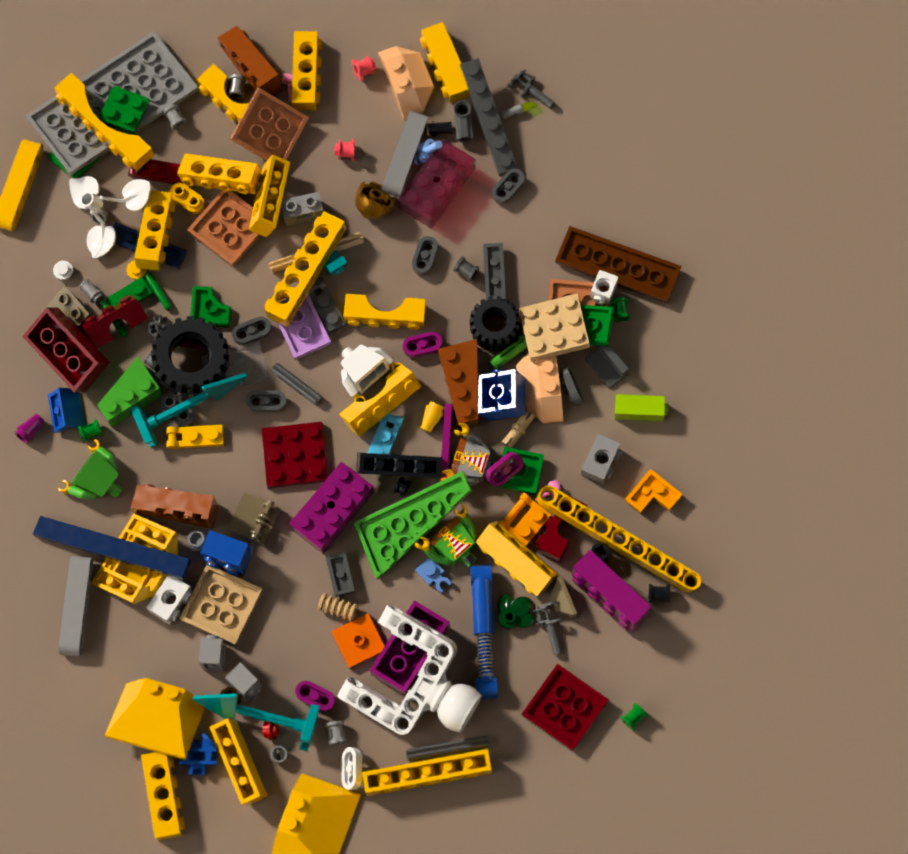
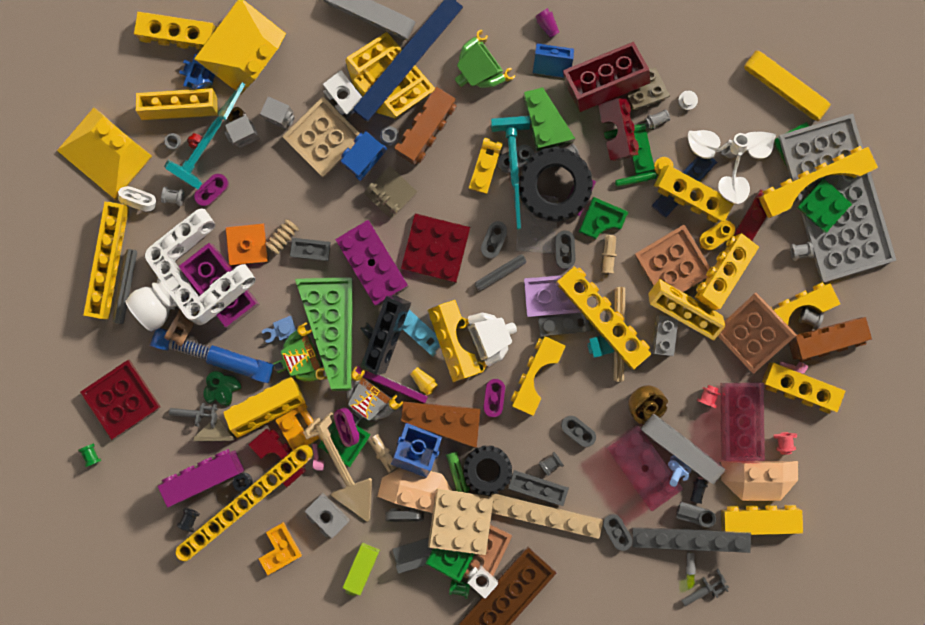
camera: 105 degrees right, 15 degrees up
green bush [78,419,103,443] -> none
dark grey gear [148,315,173,339] -> none
none -> medium nougat plate [164,296,199,347]
none -> tan piece [303,412,372,522]
none -> tan plate [491,493,604,539]
none -> tan axle [602,235,617,274]
none -> clear pink brick [720,382,765,461]

